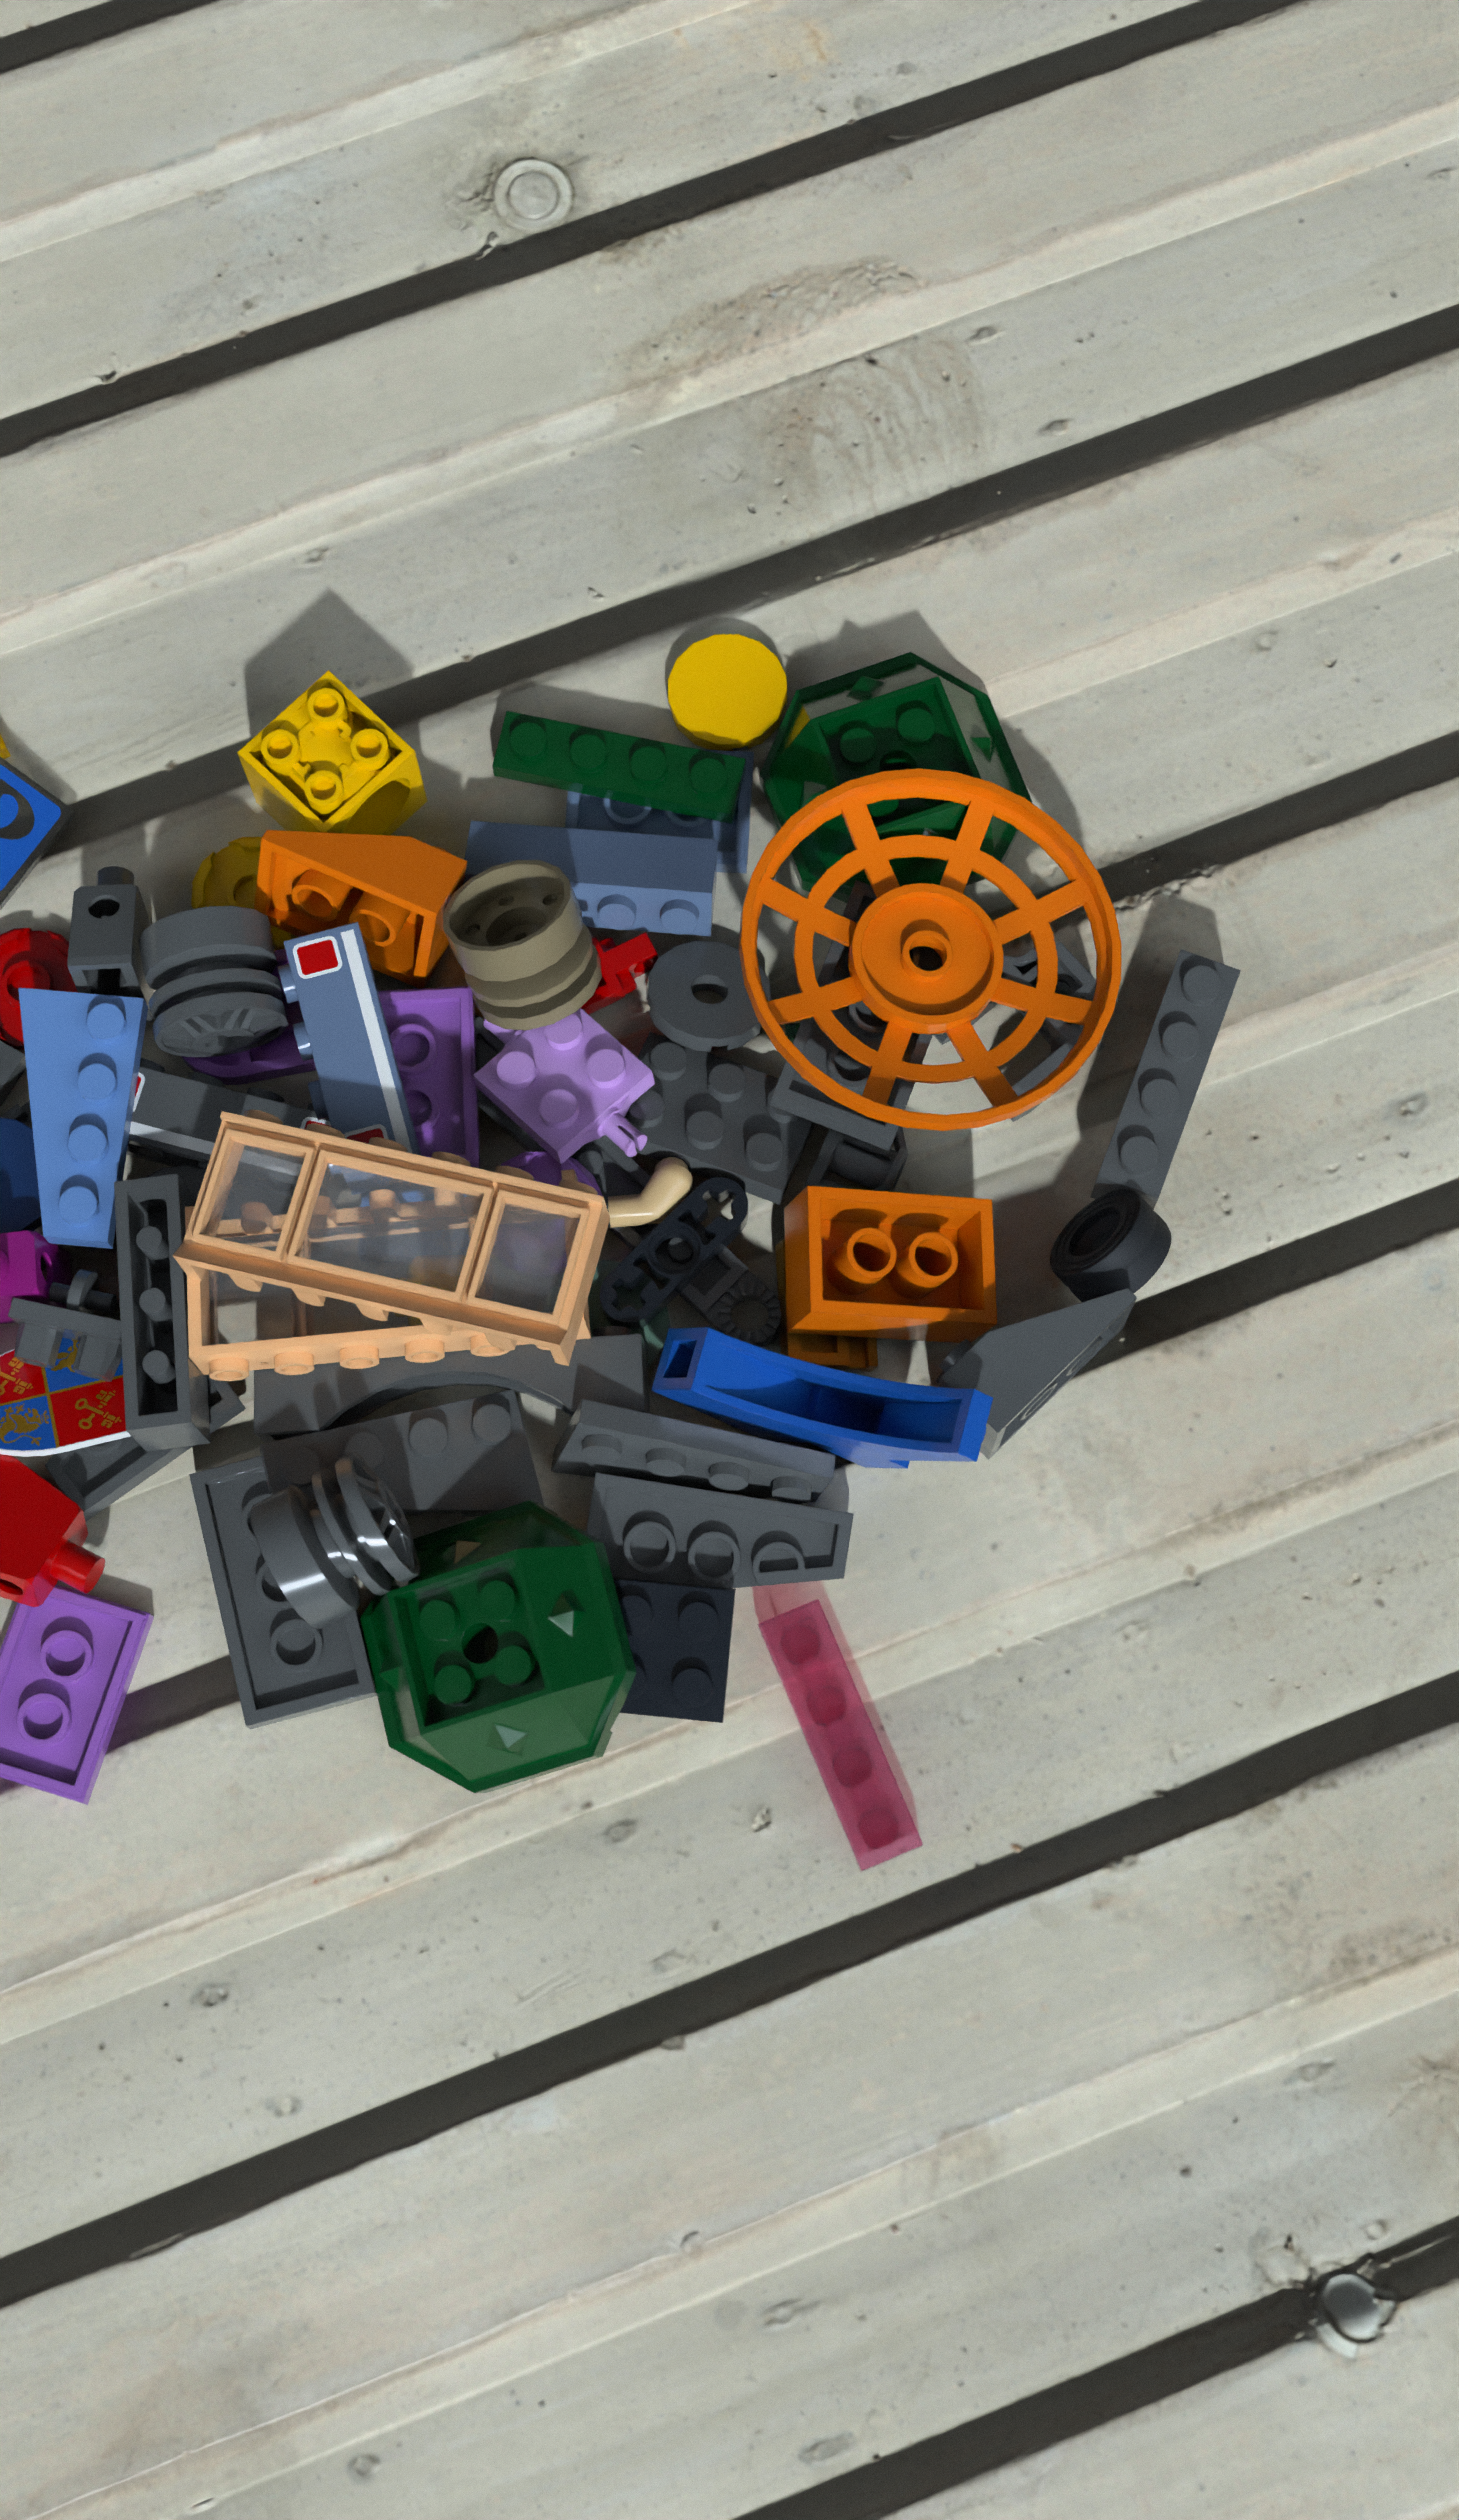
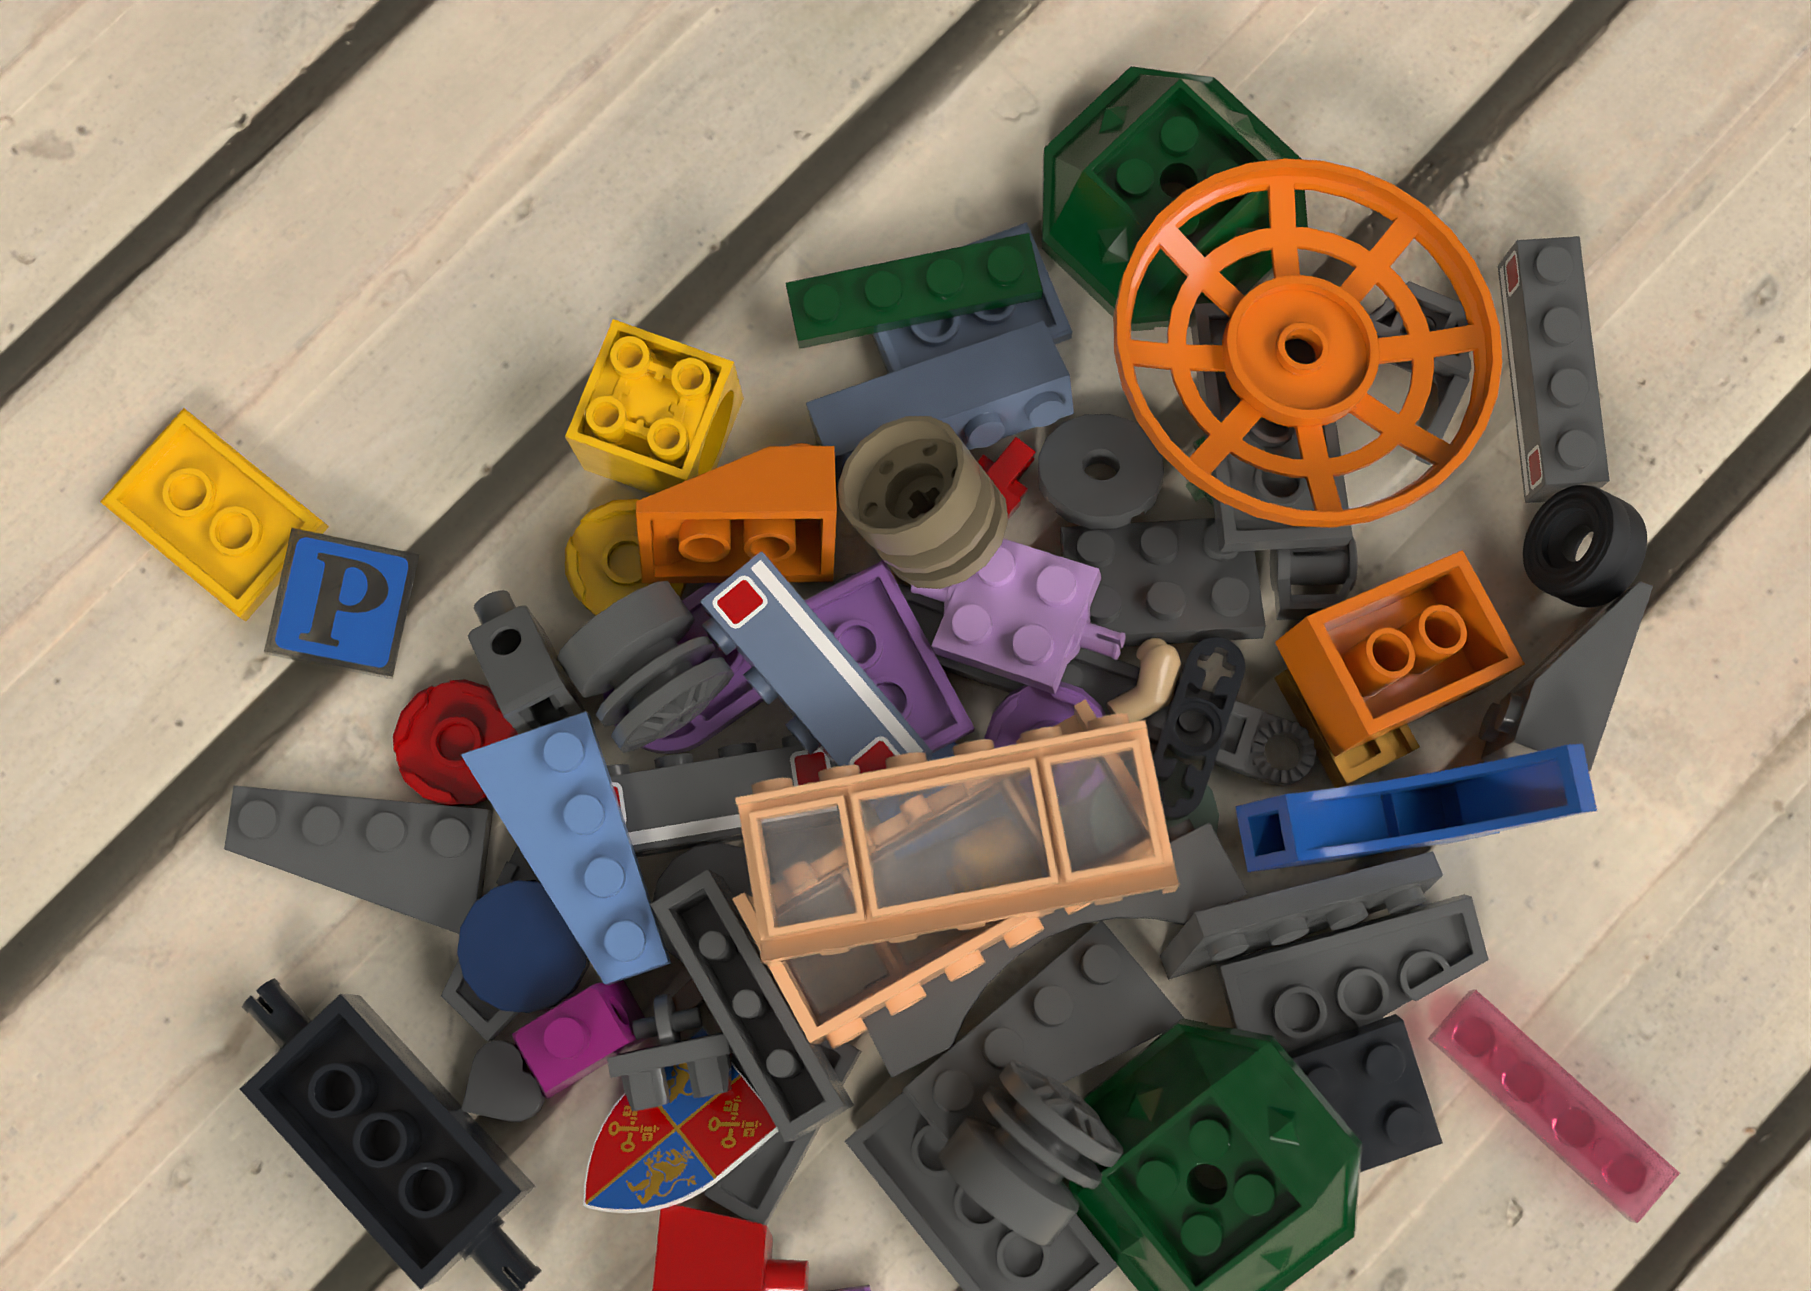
camera: 25 degrees left, 5 degrees up
yellow tile [668,634,787,751] -> none

